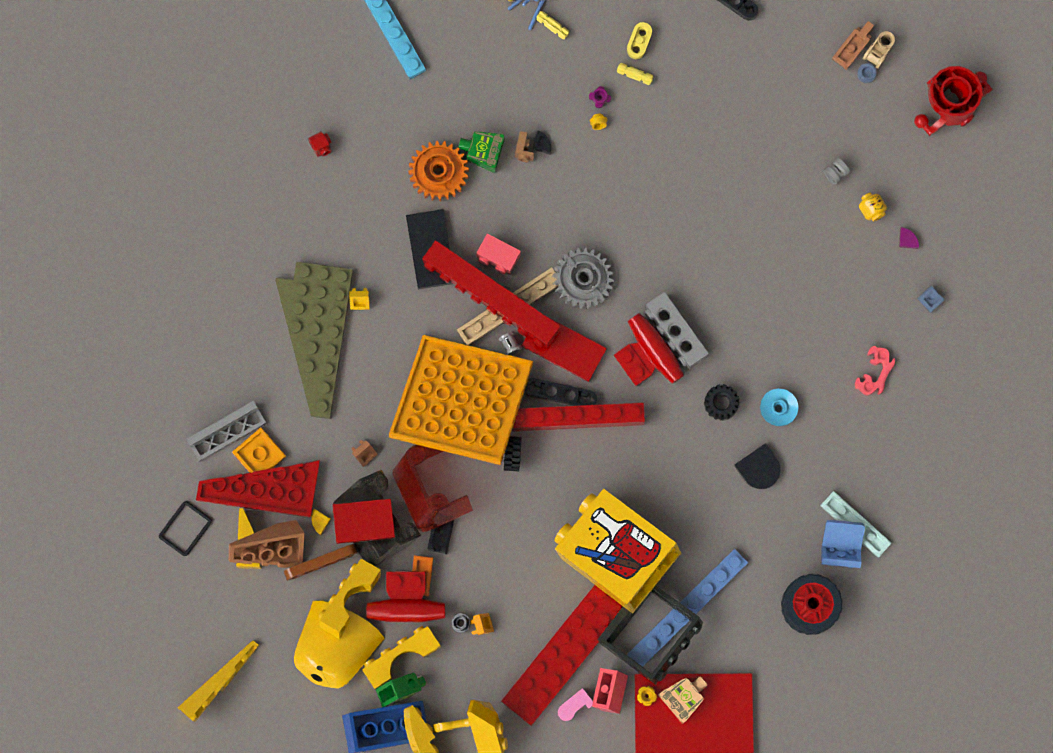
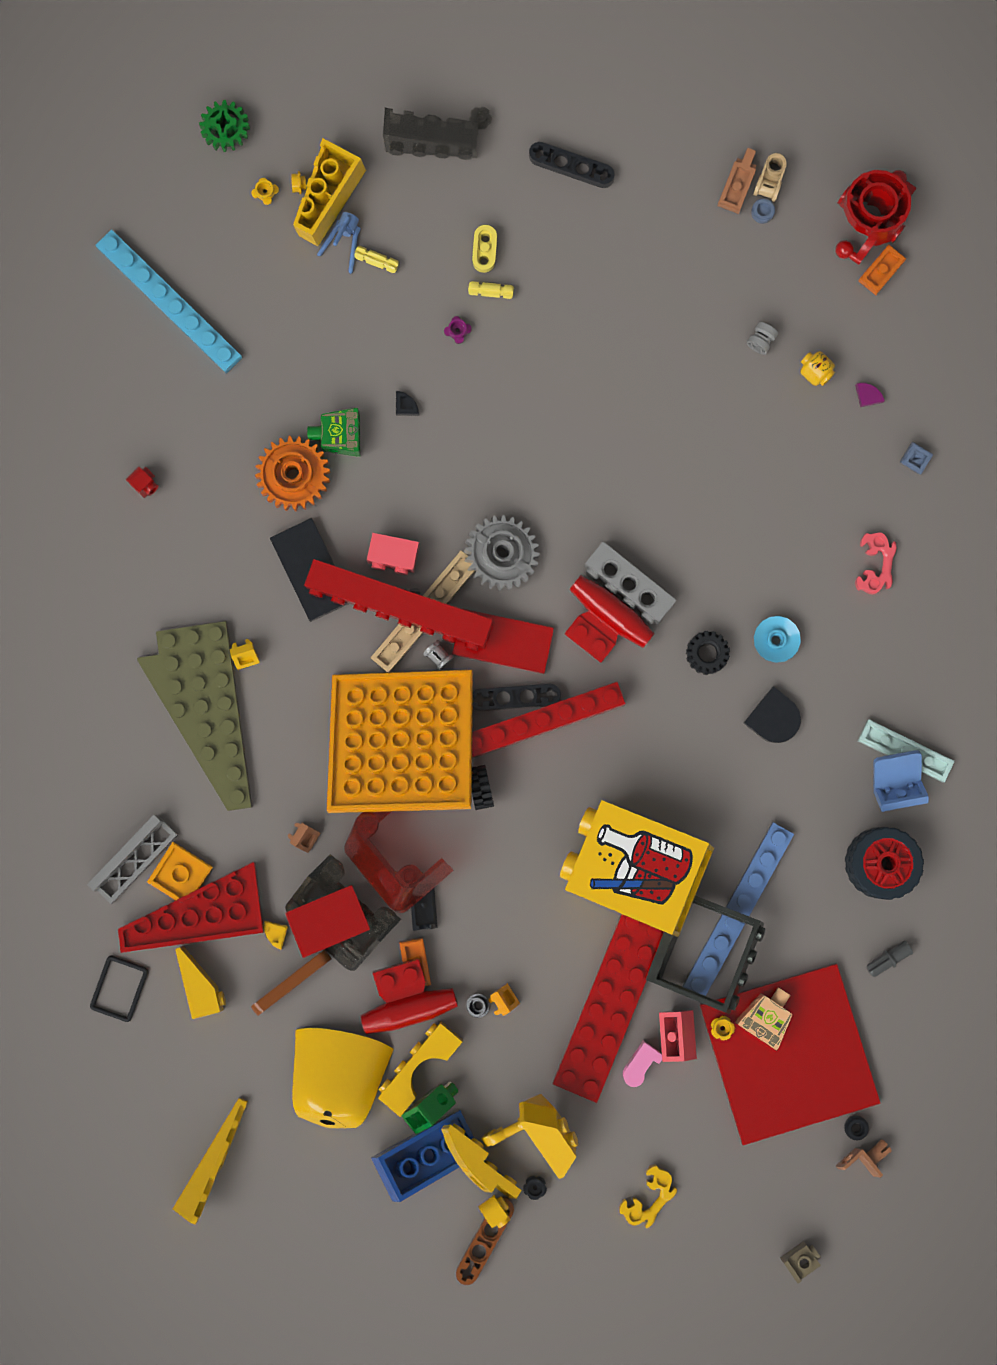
camera: 15 degrees left, 5 degrees up
nougat wedge [228,520,304,568] -> none
yellow arch [318,559,381,639] -> none
medium nougat bracket [515,131,534,162] -> none
yellow plate [589,114,608,130] -> none
none -> orange plate [858,244,906,295]
none -> dark grey axle [866,940,913,977]

